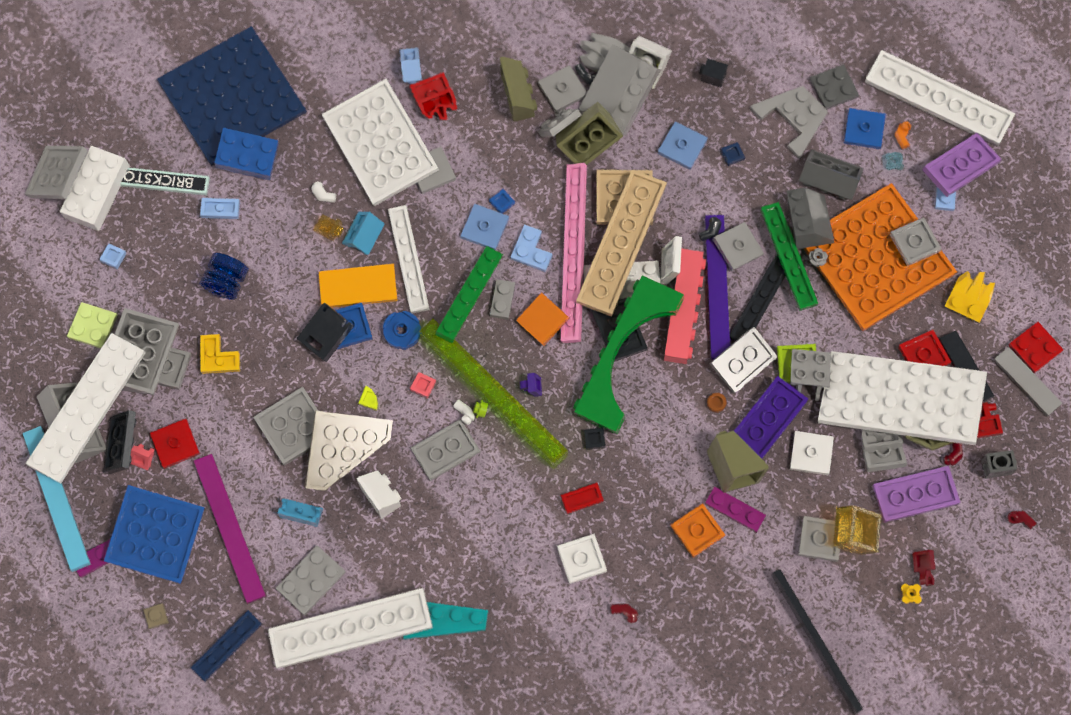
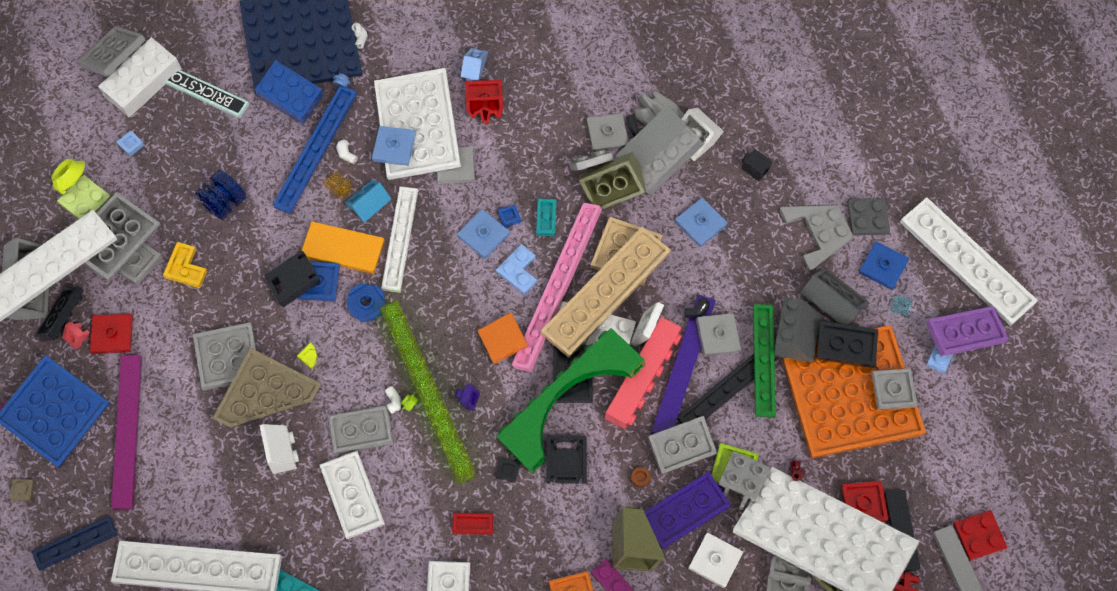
camera: 15 degrees right, 5 degrees down
light blue plate [200,198,240,219] -> none
light grey plate [276,545,346,616] -> none
dark azure hinge [278,498,323,527] -> none
coral plate [410,372,436,399] -> none
green plate [435,246,503,343] -> none
light grey plate [490,280,515,320] -> none
olive slope [500,57,537,122] -> none
dark blue tile [720,142,745,166] -> none
light grey plate [809,248,828,267] -> none
orange arm [895,121,911,150] -> none
yellow plate [945,271,995,323] -> none
none -> neon yellow piece [52,159,85,194]
none -> blue plate [273,85,357,214]
none -> white tile [320,451,385,539]
none -> medium blue plate [333,73,351,87]
none -> white arm [351,23,368,49]
none -> medium blue plate [372,126,416,166]
none -> teal plate [536,199,557,236]
none -> black container [547,436,587,484]
none -> dark red arm [789,460,806,481]
none -> black plate [816,321,878,368]

